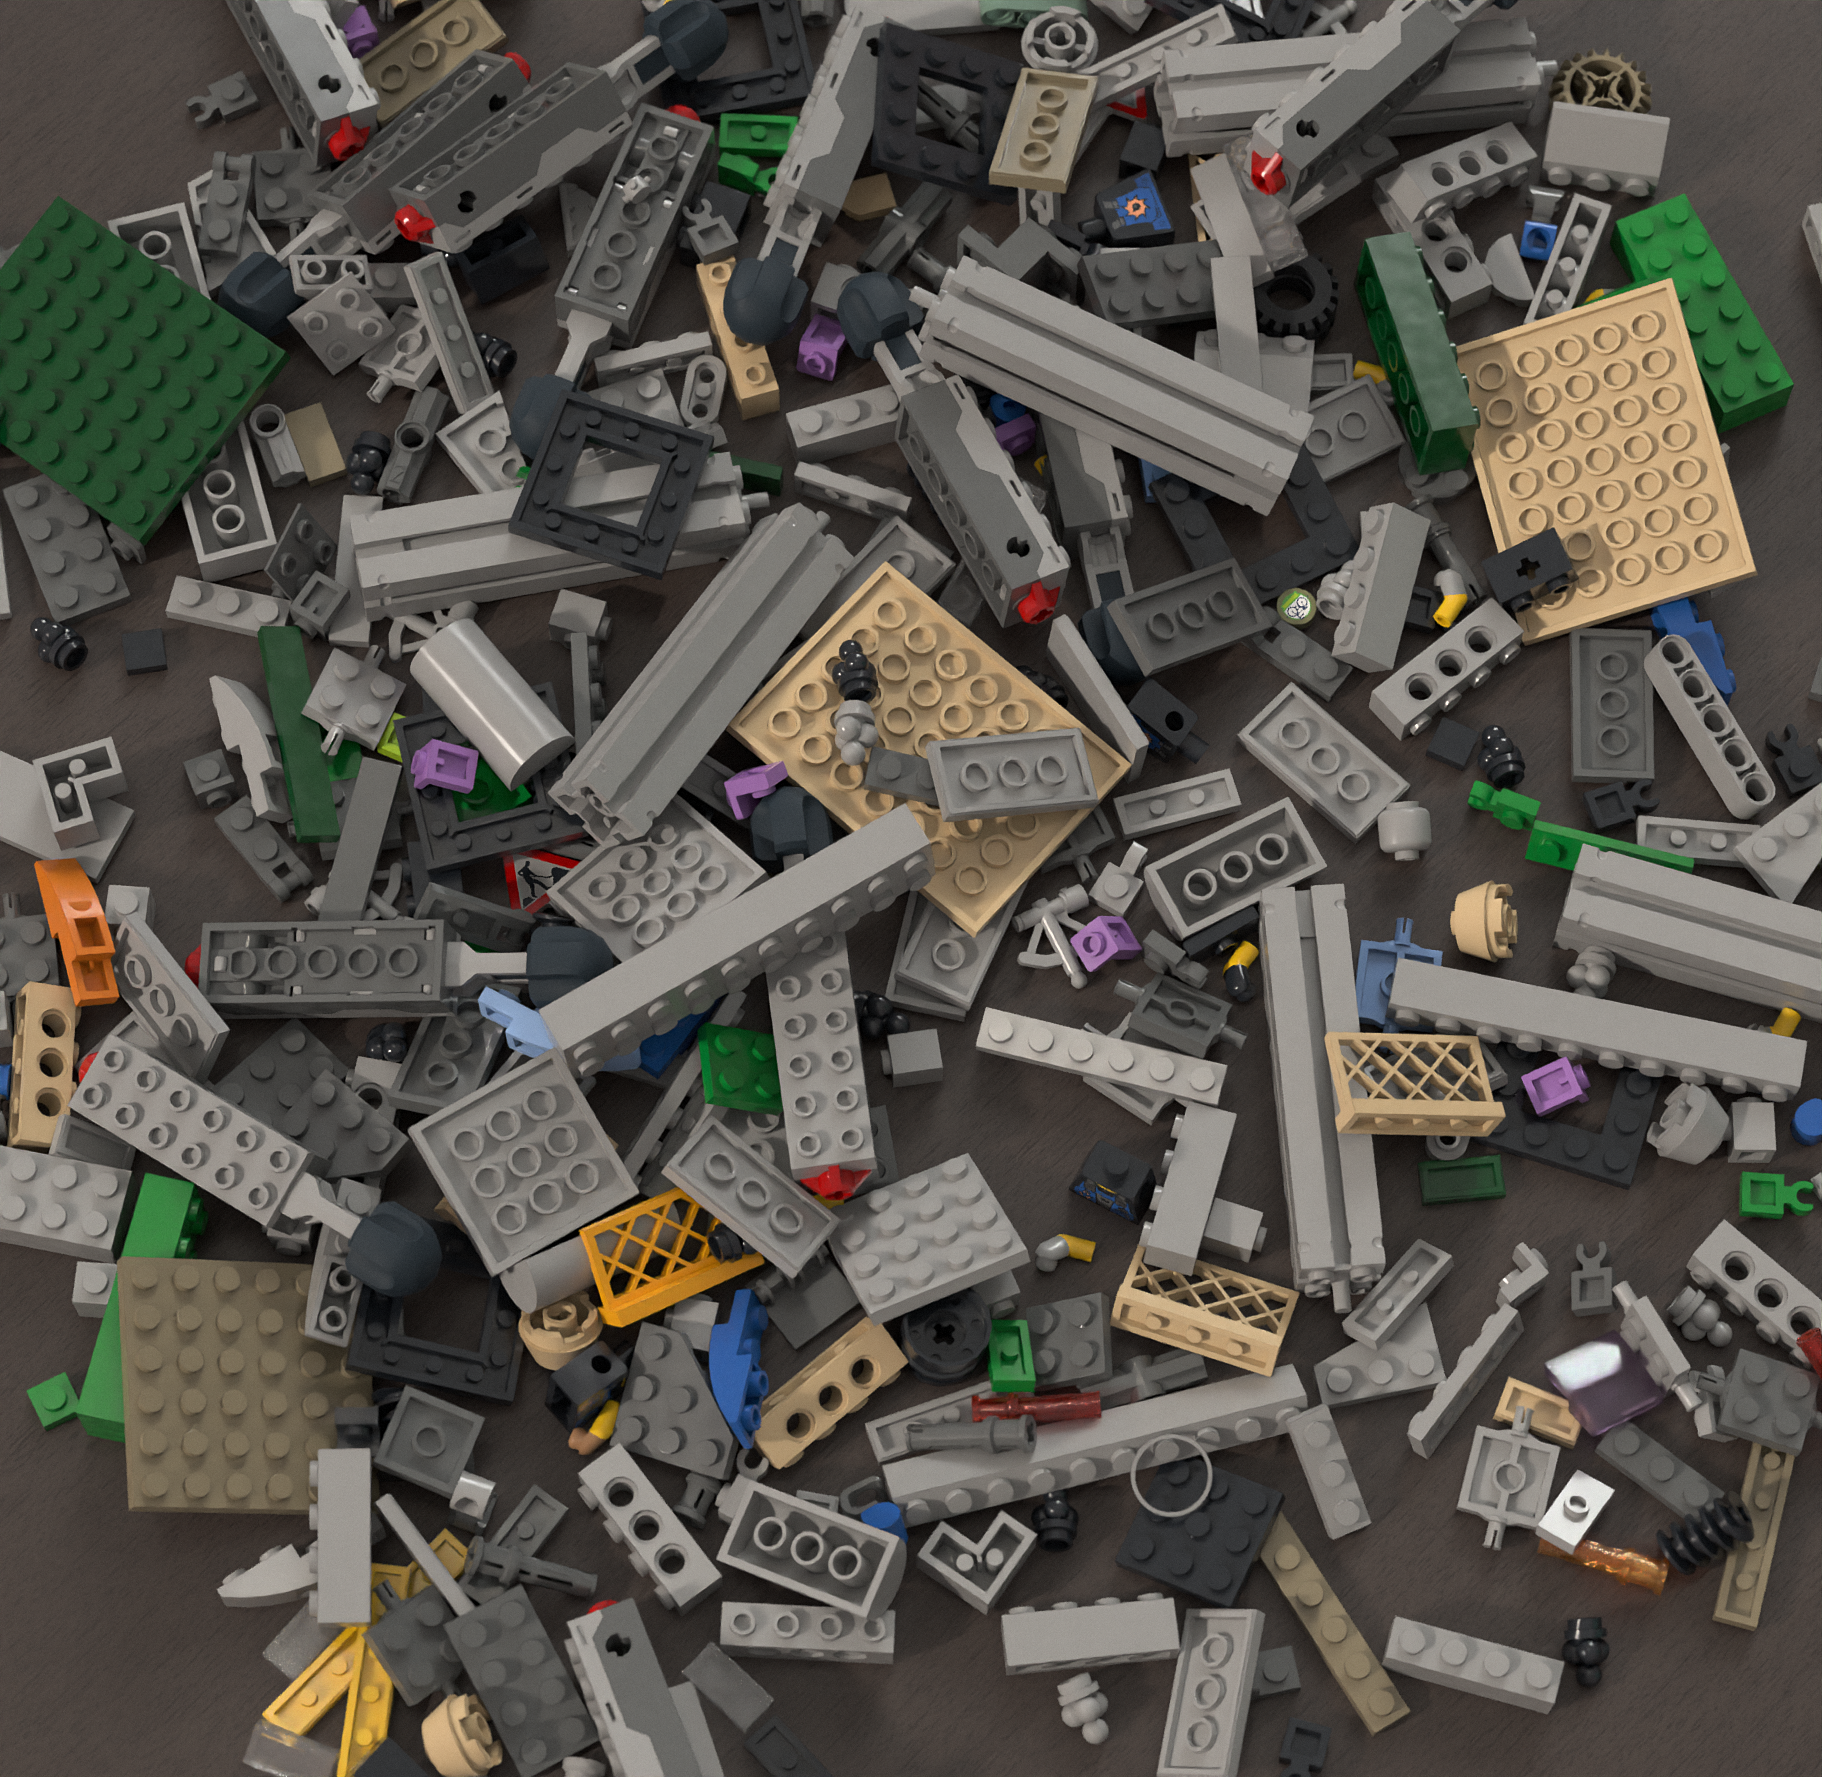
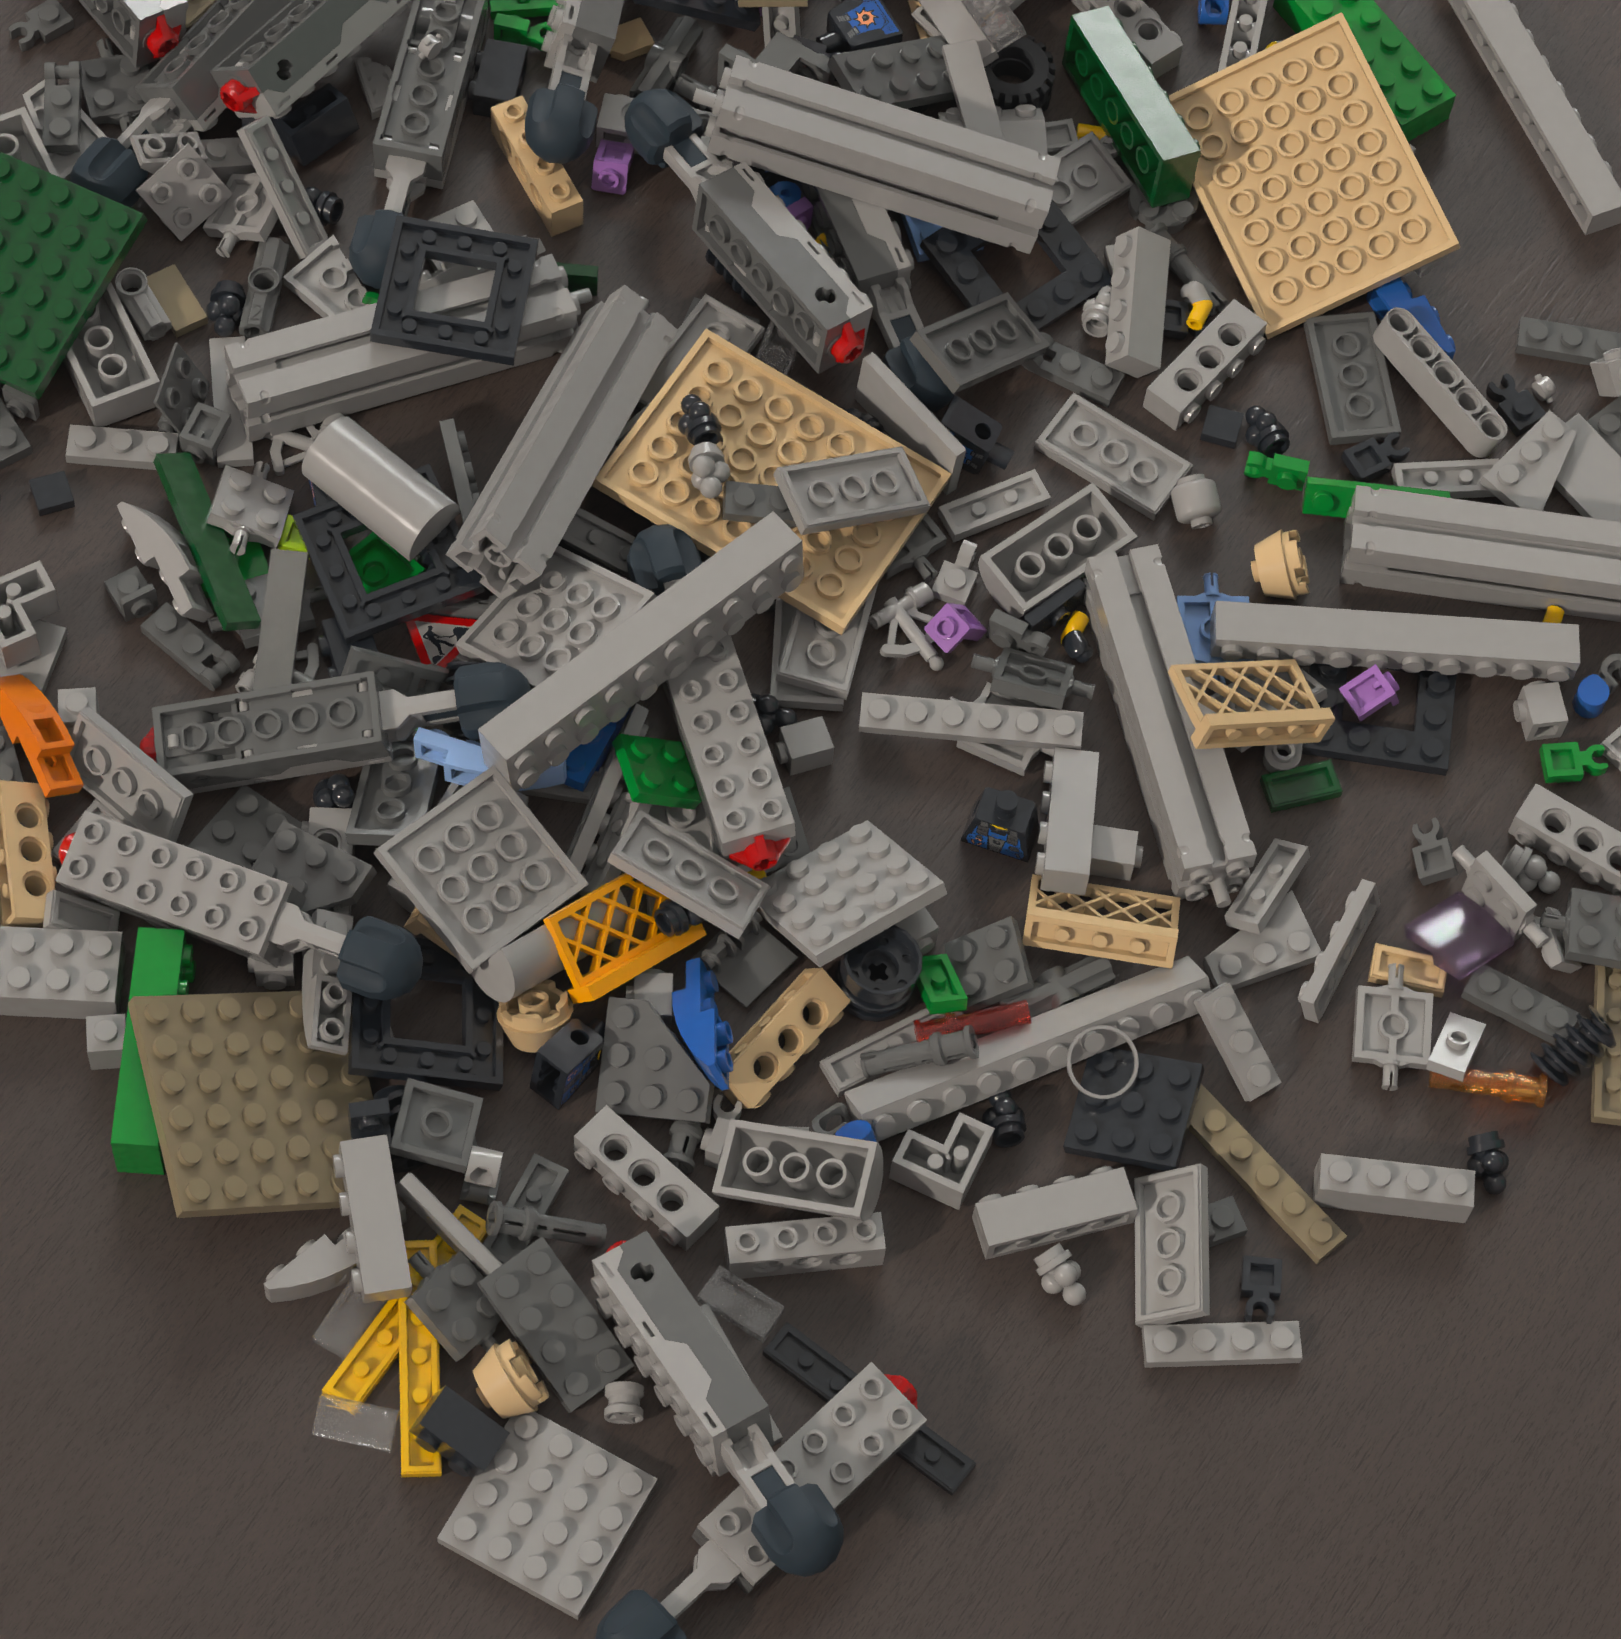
camera: 15 degrees left, 5 degrees down
green plate [27,1372,79,1431] -> none
medium lavender bracket [411,739,479,794] -> none
light grey brick [548,589,613,650] -> none
arm [568,1400,620,1455] -> none
light grey plate [594,331,713,388] -> none
light grey plate [680,355,727,428] -> none
dark grey plate [682,198,740,266] -> none
medium lavender bracket [724,761,788,820] -> none
light grey brick [786,384,900,466] -> none
light grey plate [794,461,912,524] -> none
arm [1035,1234,1096,1272] -> none
tile [1276,588,1317,630] -> none
black brick [1481,527,1579,613] -> none
light grey tile [1485,233,1535,307] -> none
light grey bracket [1496,1242,1549,1308] -> none
light grey piece [1566,946,1617,999] -> none
light grey cone [1647,1082,1729,1165] -> none

